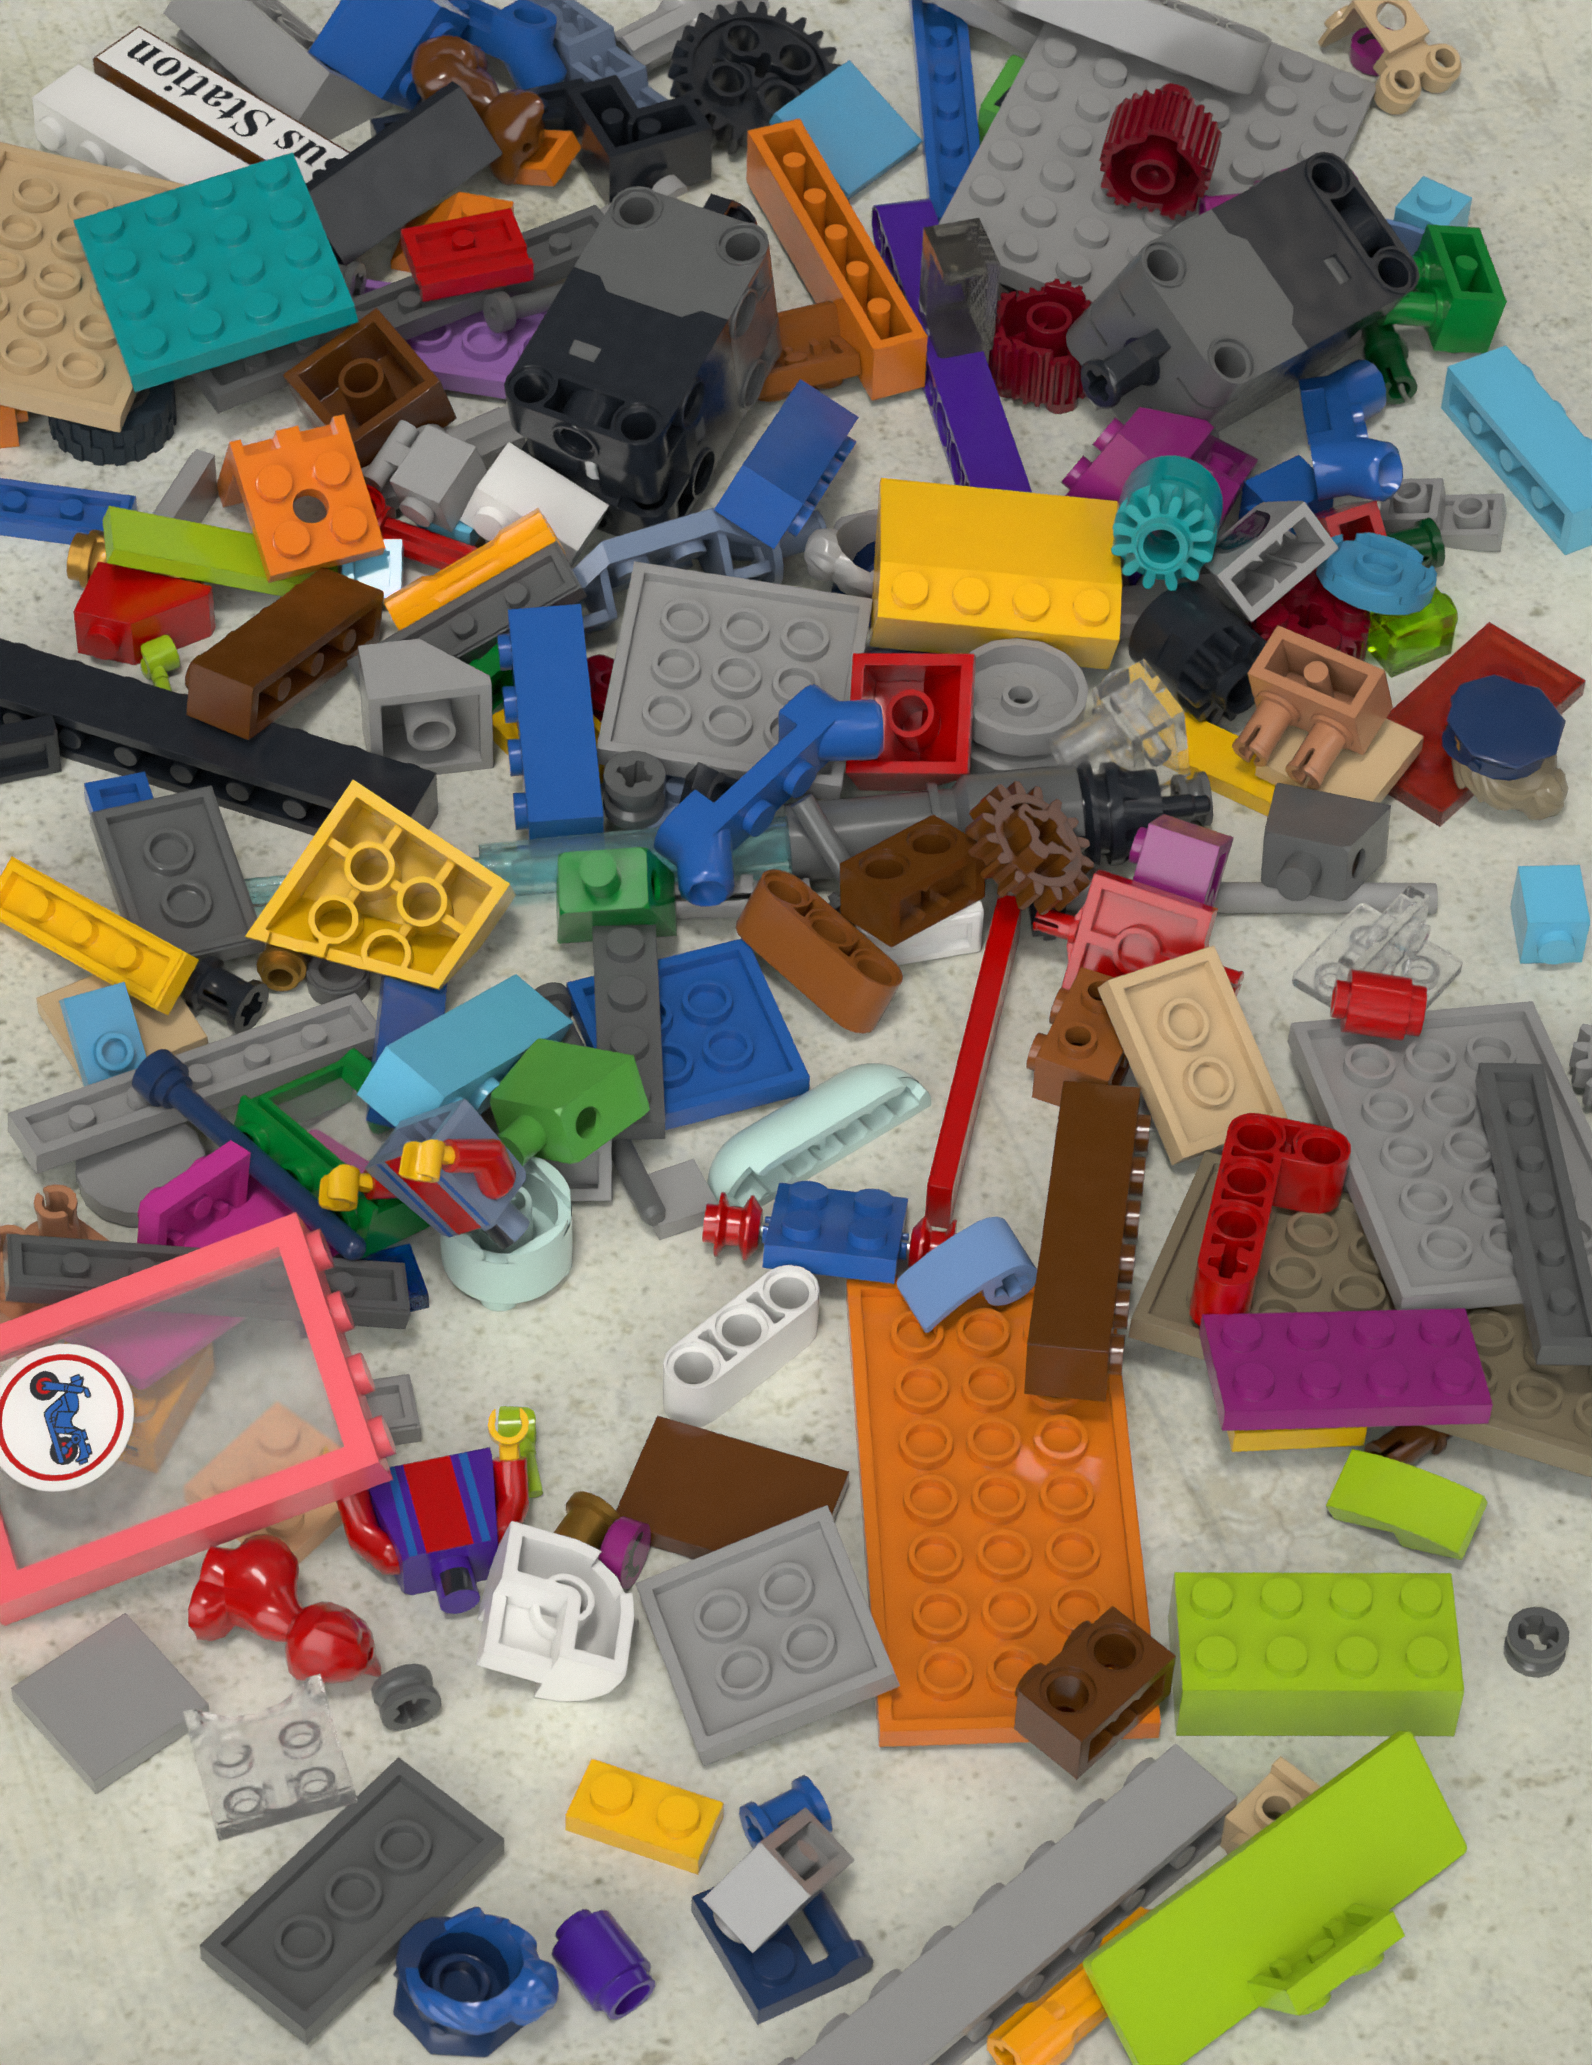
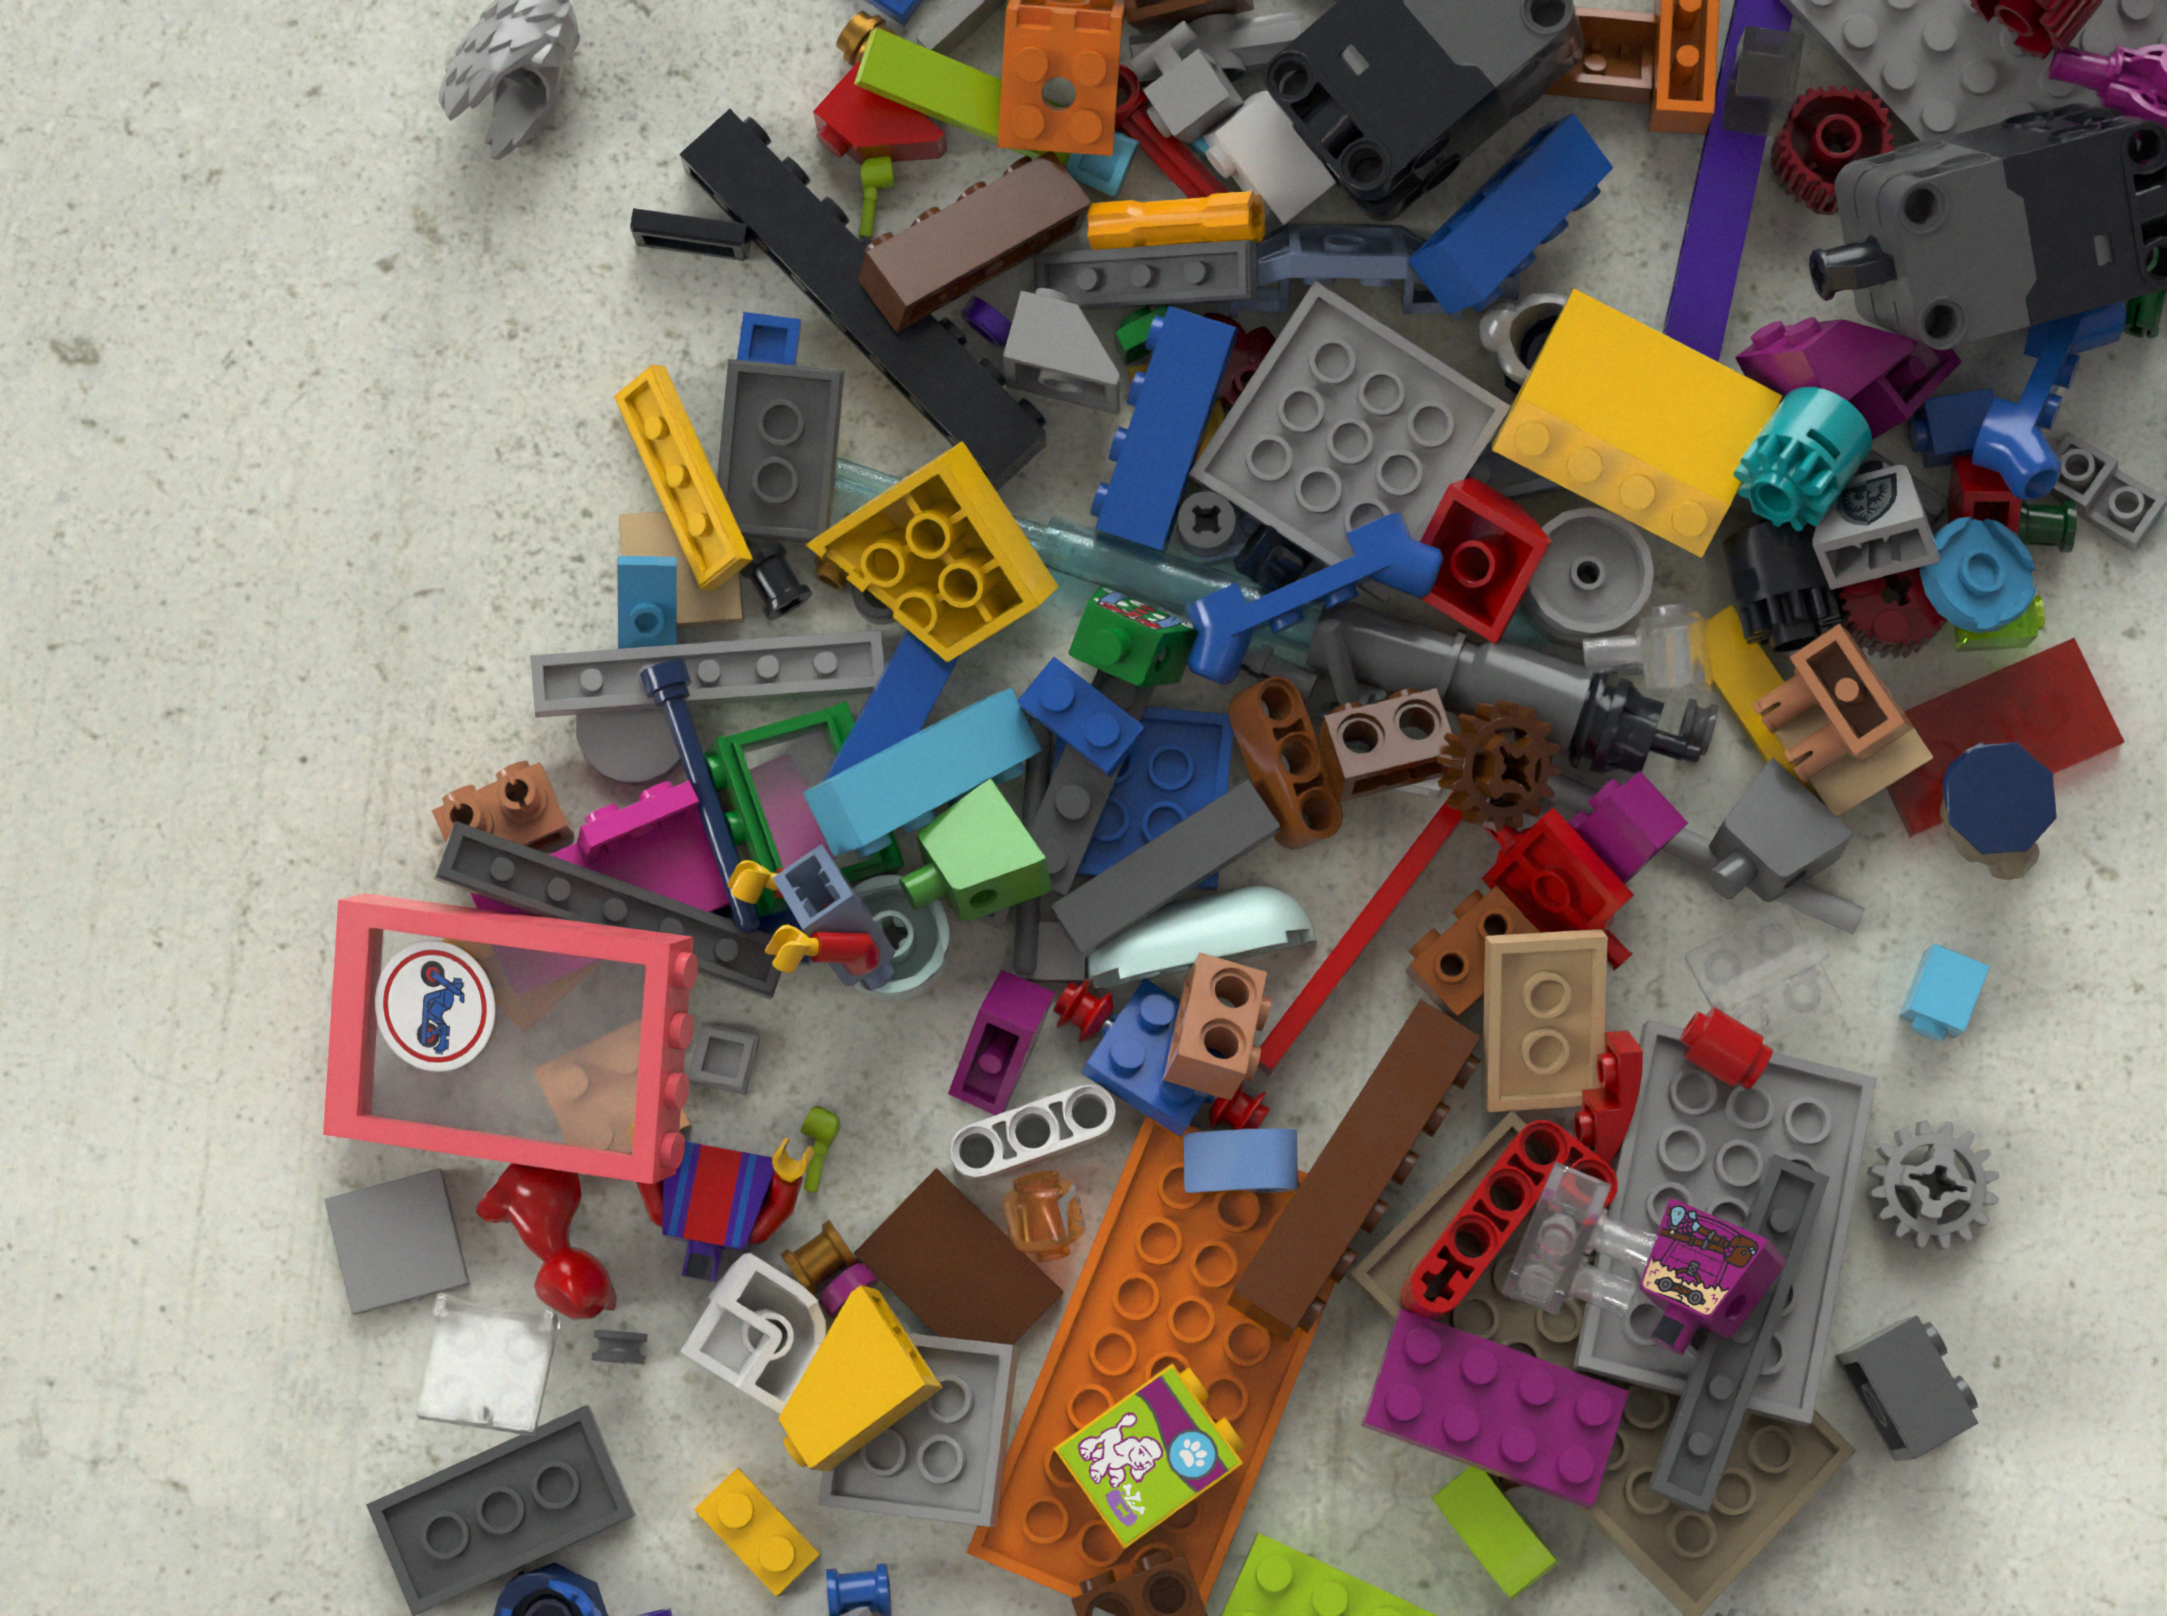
camera: 30 degrees right, 30 degrees up
none -> yellow slope [778,1285,943,1472]
none -> magenta slope [948,969,1055,1115]
none -> dark purple tile [960,295,1012,348]
none -> clear orange head [1002,1170,1086,1262]
none -> blue plate [1017,657,1147,777]
none -> dark grey tile [1051,779,1281,958]
none -> brick [1054,1363,1245,1549]
none -> nougat brick [1163,952,1271,1100]
none -> clear brick [1501,1161,1658,1319]
none -> red slope [1573,1030,1643,1164]
none -> torso [1640,1198,1787,1355]

